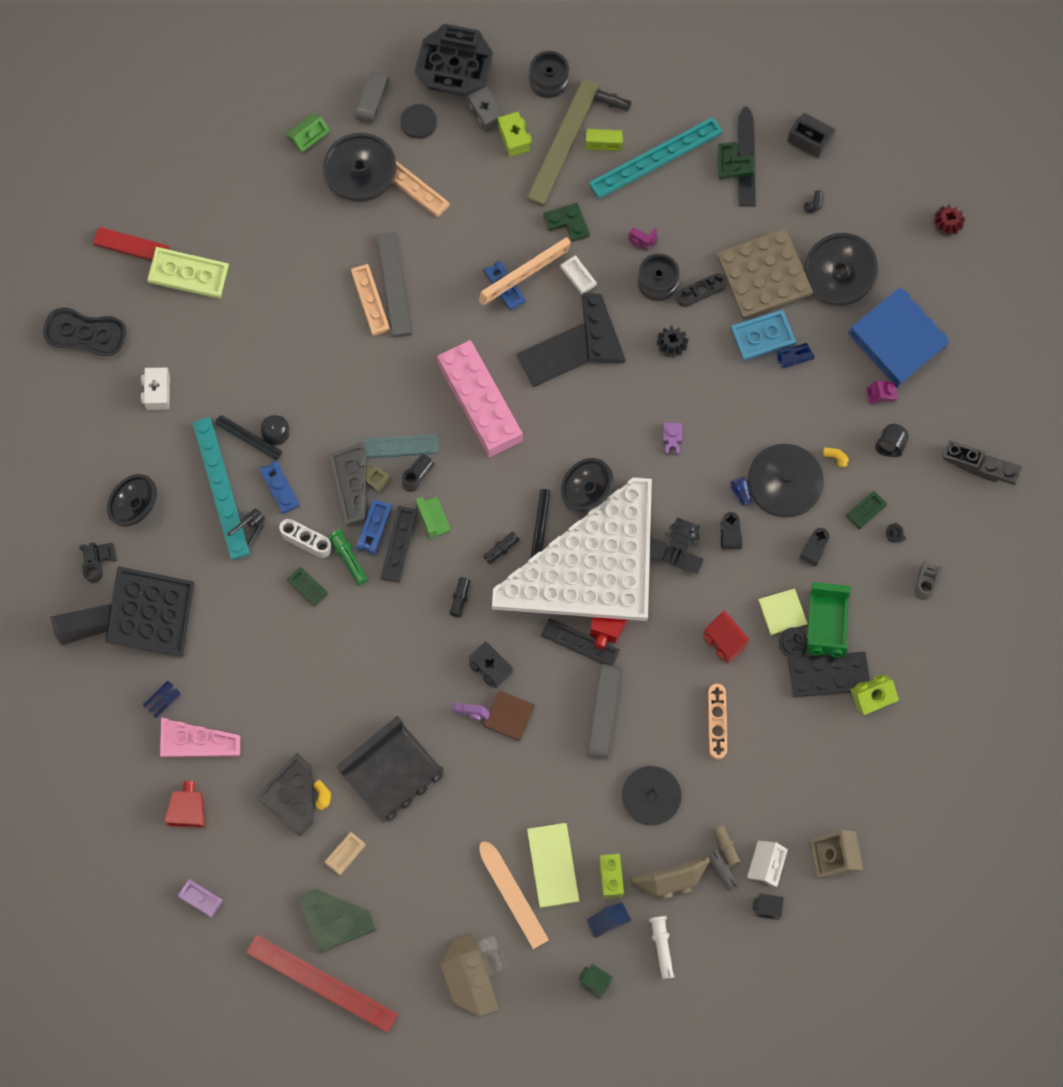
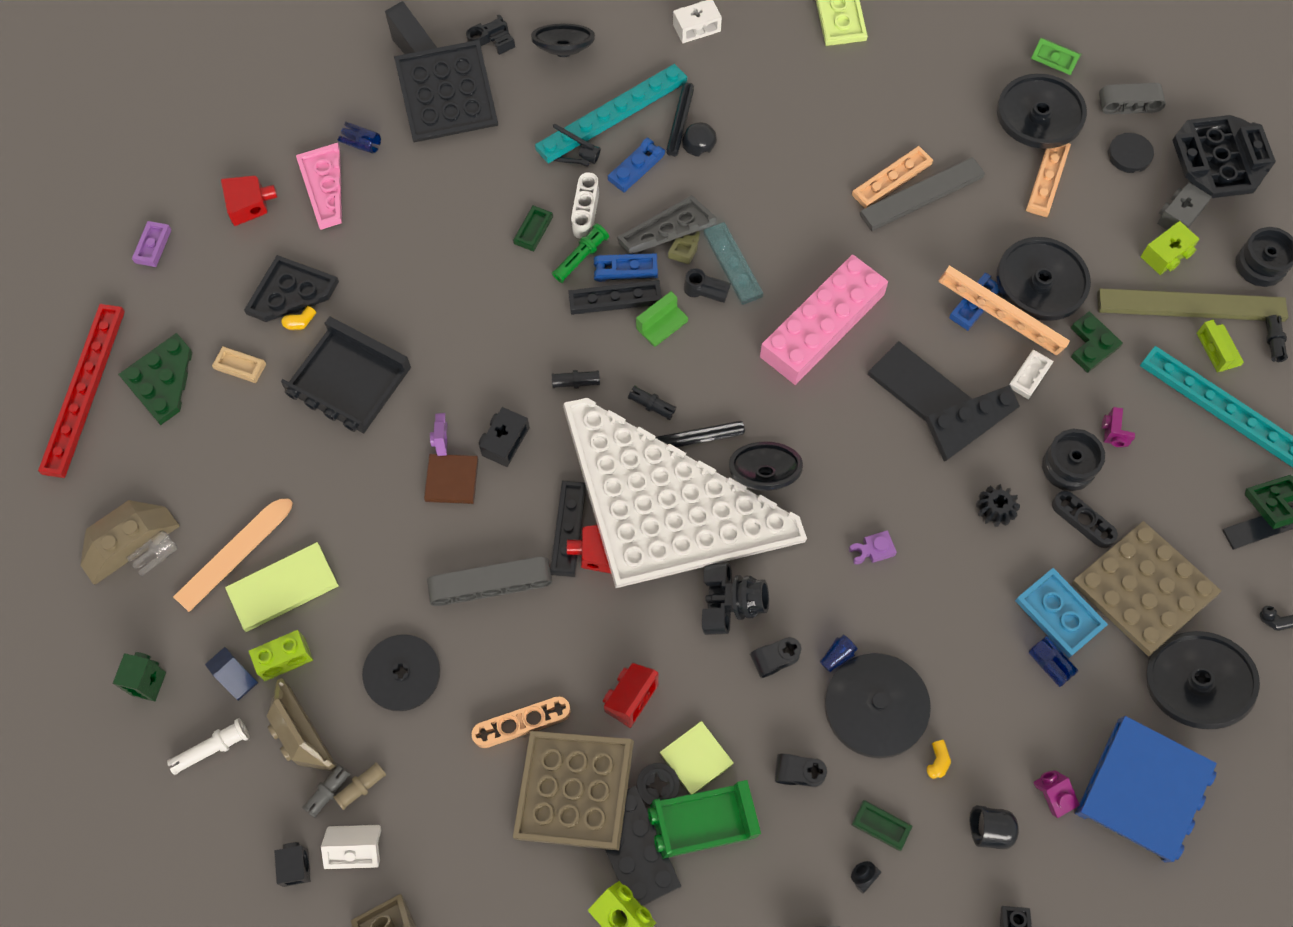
camera: 75 degrees right, 5 degrees down
none -> dark tan plate [513,731,634,850]
none -> black dish [996,237,1091,321]

